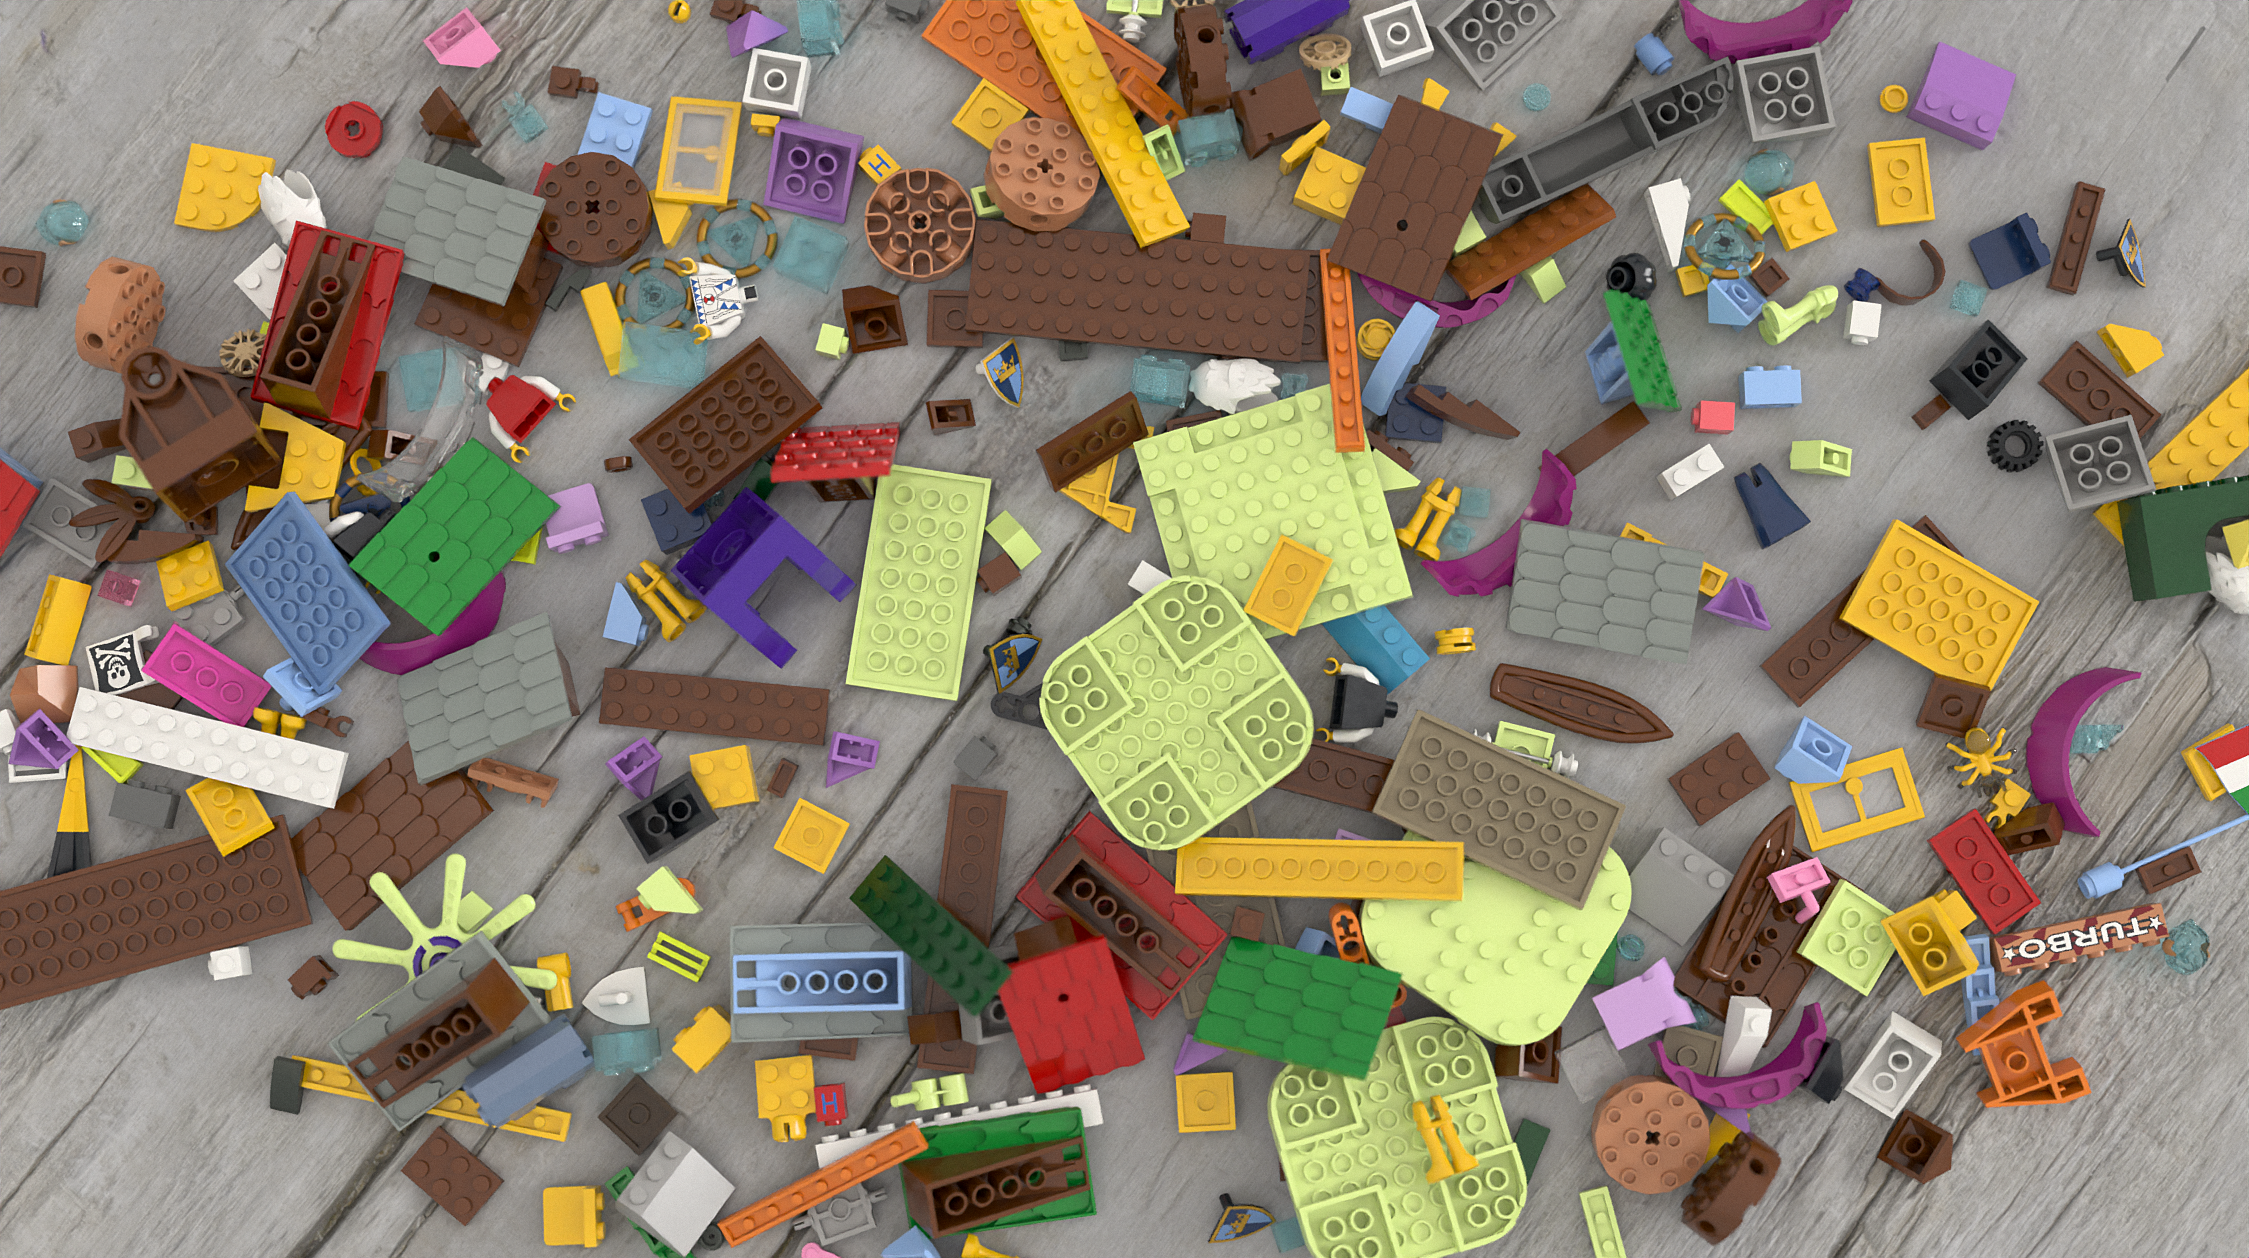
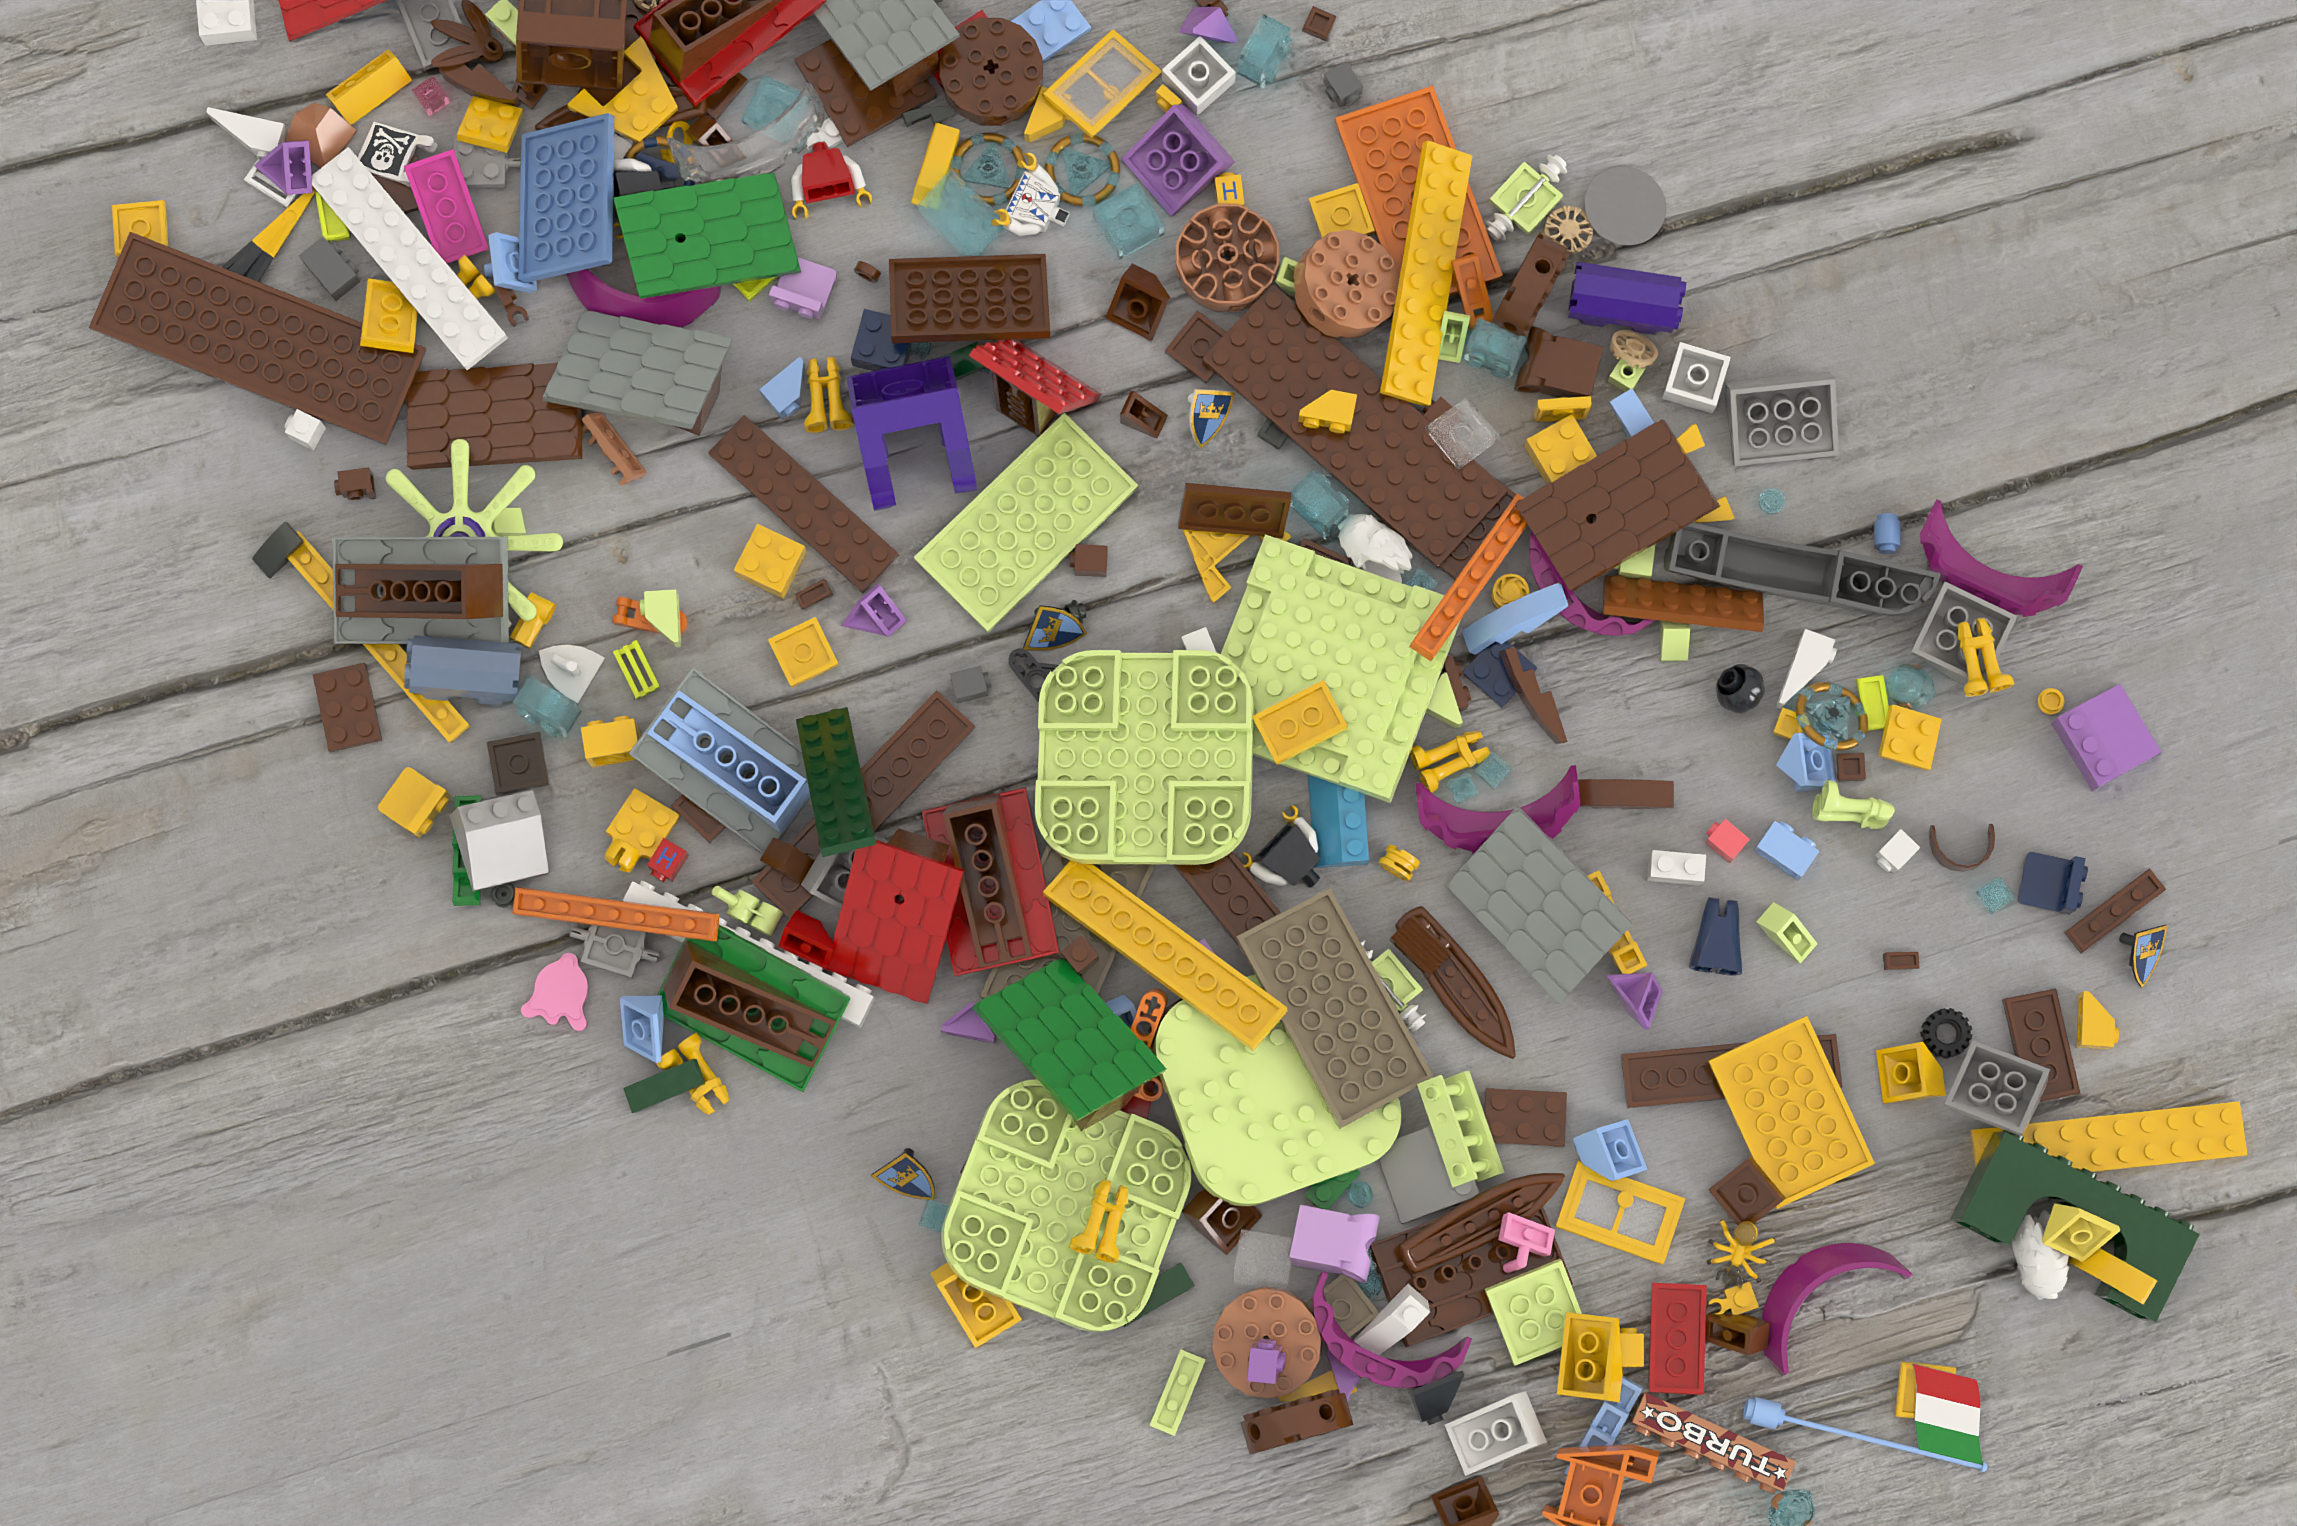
camera: 35 degrees right, 5 degrees down
medium lavender slope [605,736,662,801] -> none
black slope [618,771,720,864] -> none
yellowish green plate [816,323,850,360] -> none
yellowish green slope [985,510,1042,570] -> none
yellow plate [1176,1071,1236,1133] -> none
green piece [1585,290,1682,413] -> none
clear blue wheel [1844,268,1880,302] -> none
yellow plate [1867,137,1935,227] -> none
black slope [1929,319,2028,420] -> none
clear light blue slope [2070,725,2124,754] -> none
reddish brown plate [2135,846,2201,894] -> none
none -> red slope [778,910,835,969]
none -> medium lavender brick [1247,1339,1286,1384]
none -> yellow slope [1298,390,1357,433]
none -> reddish brown brick [1390,915,1452,978]
none -> yellowish green fence [1417,1071,1505,1187]
none -> clear plate [1425,397,1500,470]
none -> yellow slope [1876,1042,1946,1104]
none -> yellow piece [1958,618,2015,697]

